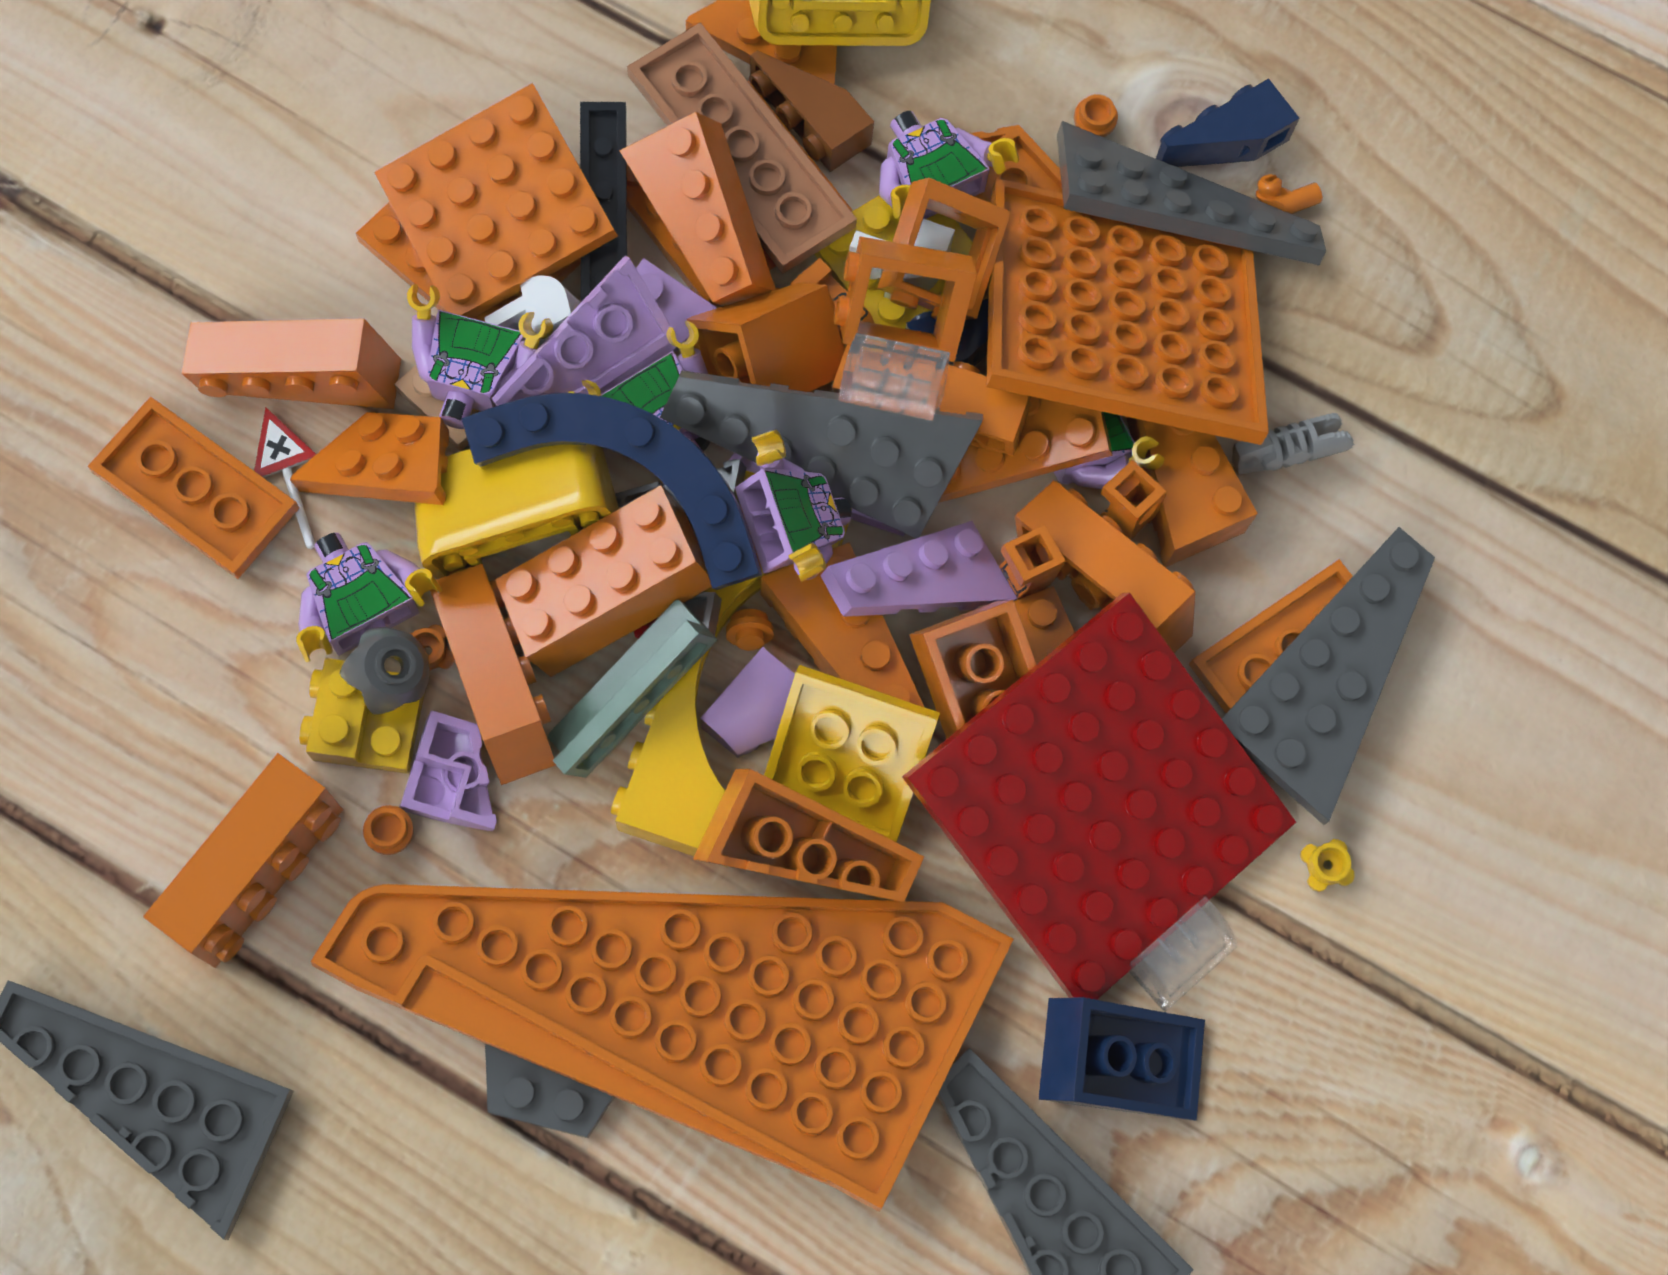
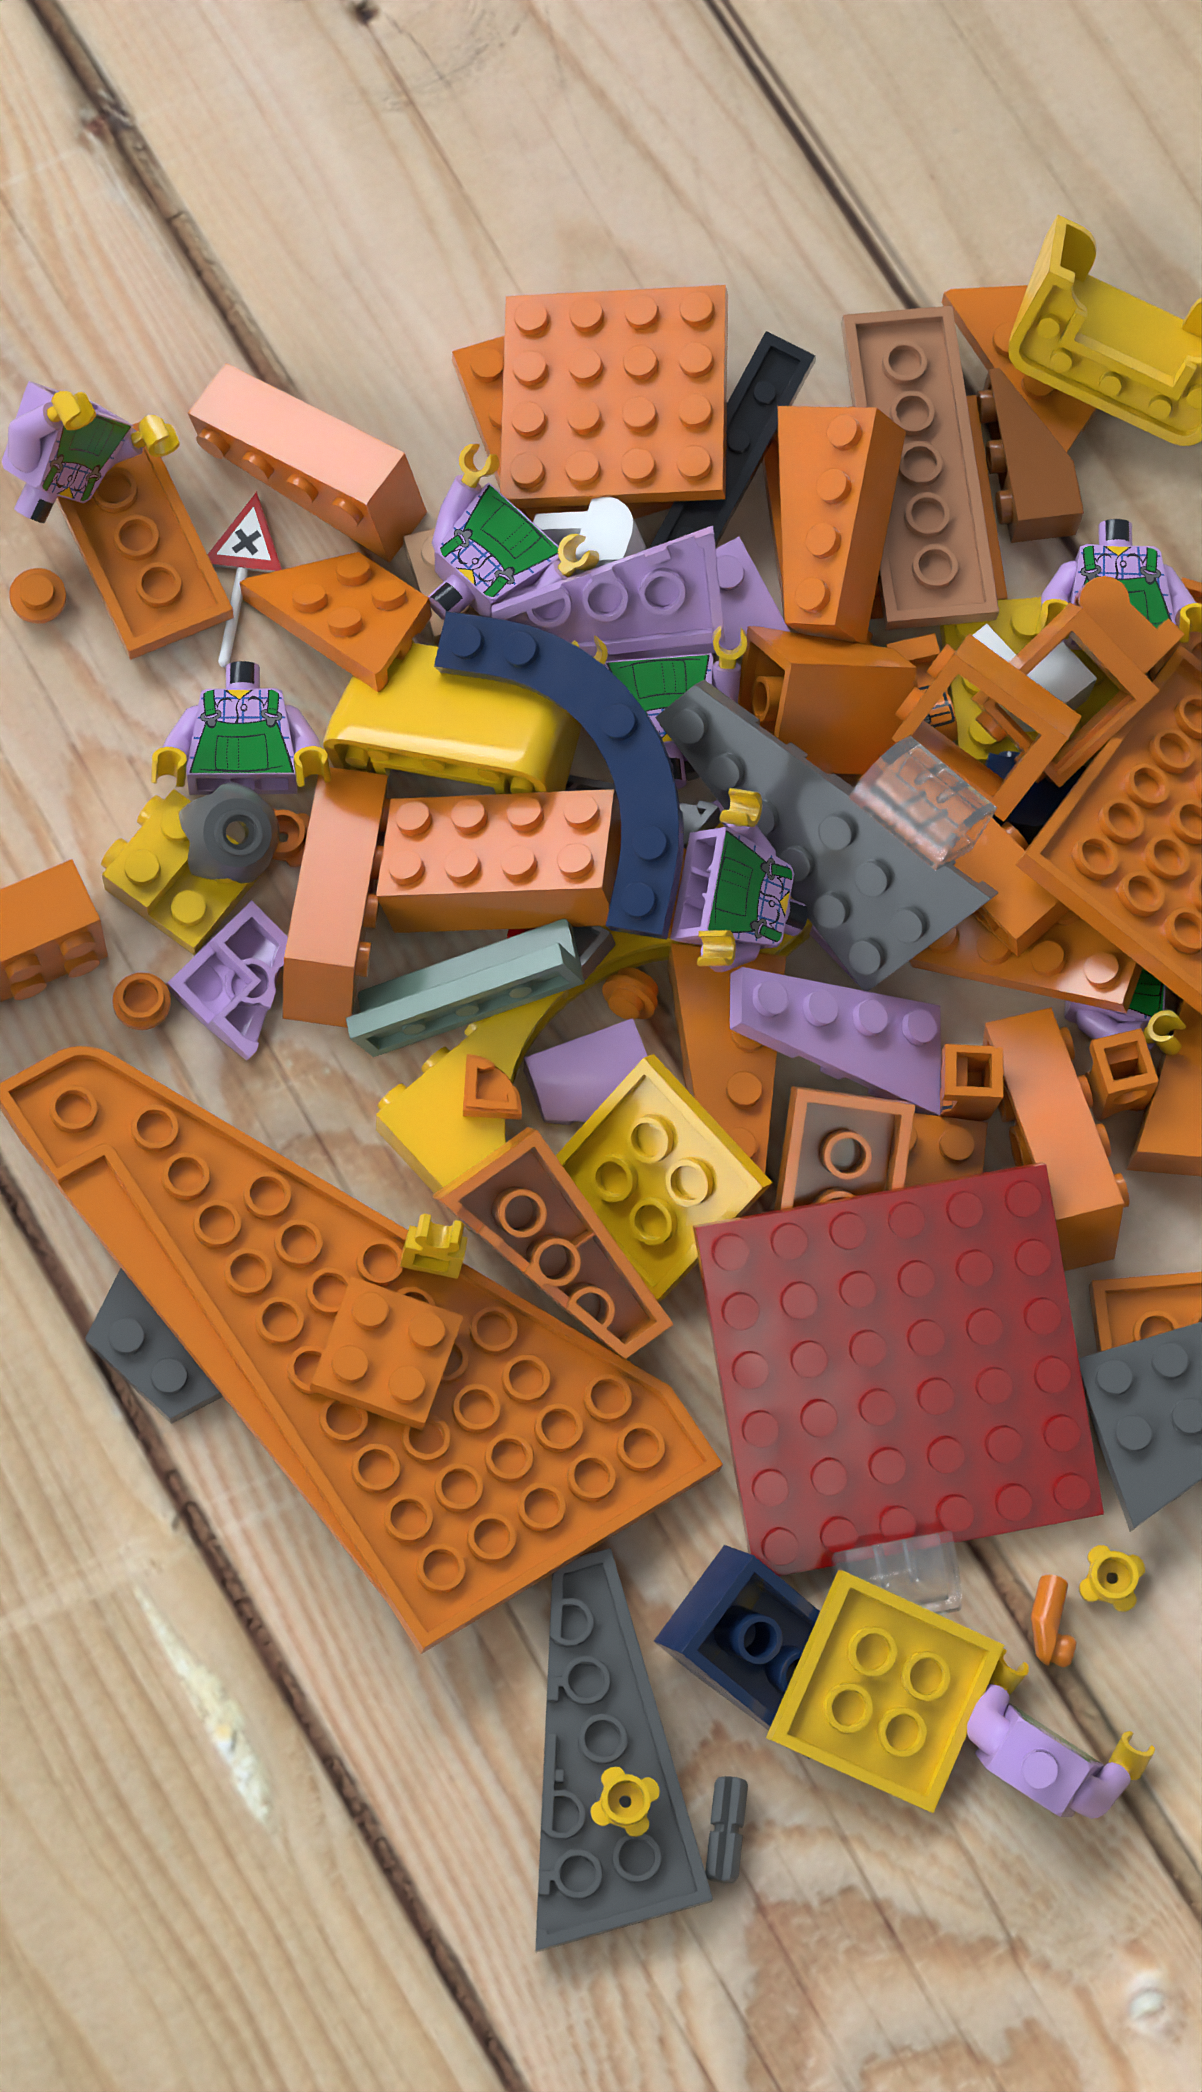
camera: 30 degrees right, 0 degrees up
none -> torso [2,381,180,524]
none -> orange plate [9,568,66,624]
none -> orange plate [310,1276,464,1431]
none -> yellow plate [400,1213,468,1279]
none -> orange tile [463,1054,522,1120]
none -> yellow plate [591,1767,660,1837]
none -> dark grey piece [705,1776,748,1883]
none -> yellow plate [766,1570,1005,1813]
none -> lavender torso [967,1649,1155,1819]
none -> orange arm [1031,1575,1077,1668]
none -> orange leg [1074,576,1185,674]

